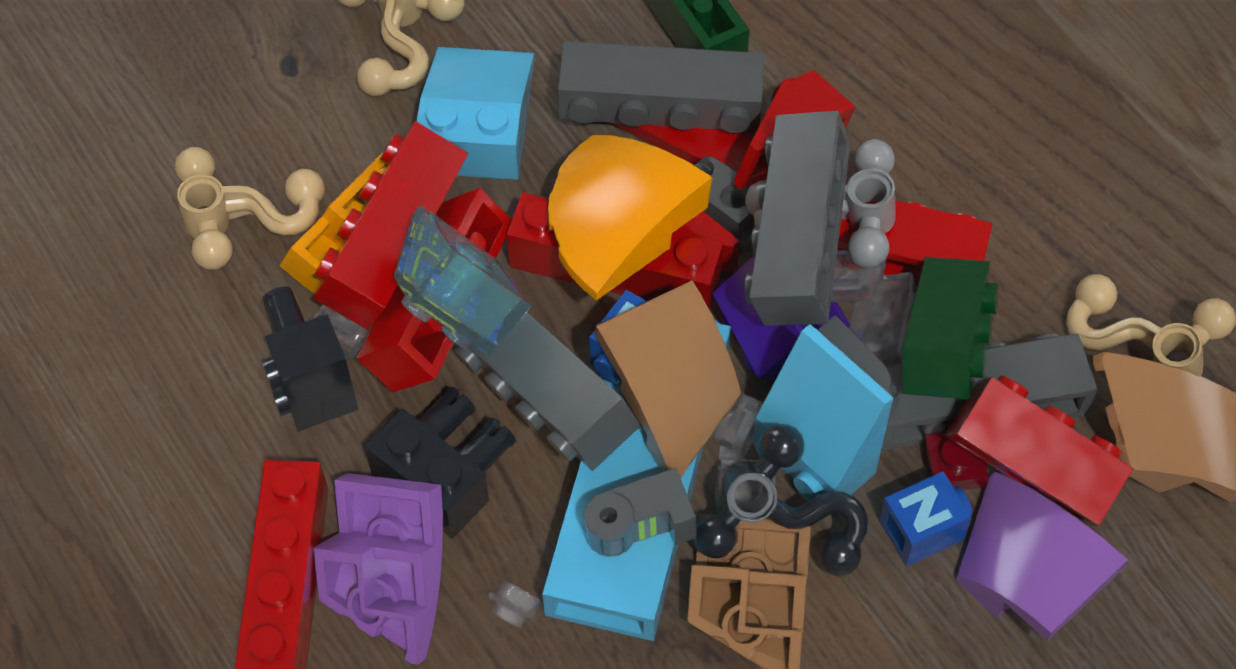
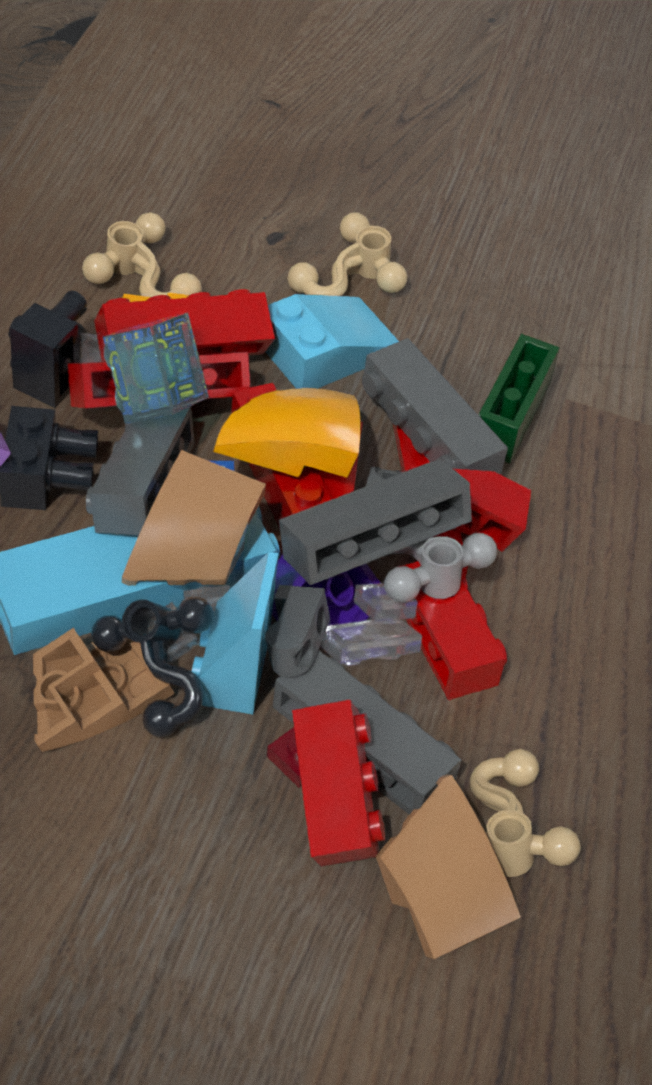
camera: 45 degrees right, 10 degrees down
dark grey leg [583,468,696,557] -> none
blue brick [879,471,972,567] -> none
dark green brick [902,257,999,400] -> none
medium lavender slope [956,471,1128,642] -> none

